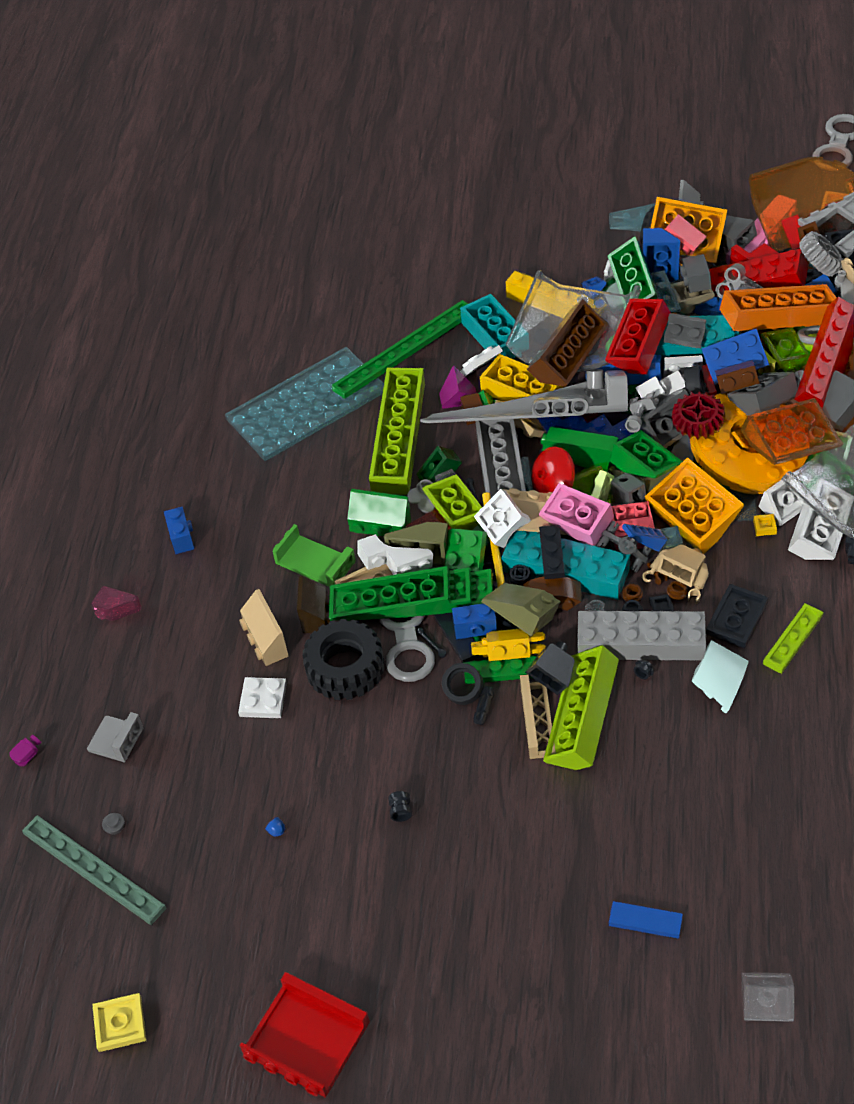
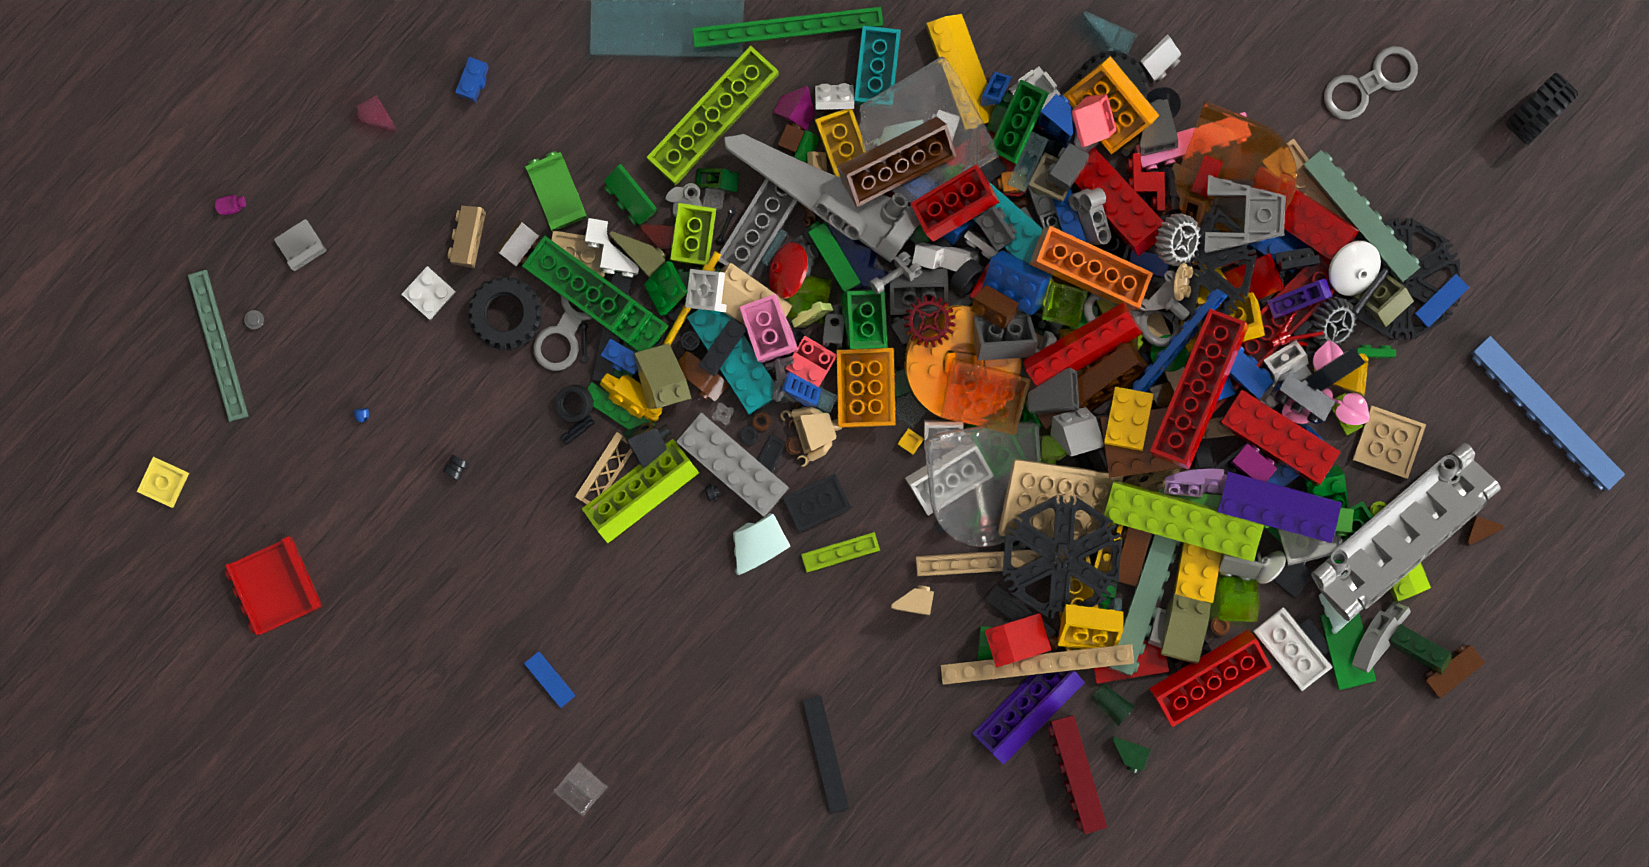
camera: 30 degrees right, 35 degrees up
none -> reddish brown arm [800,203,817,227]

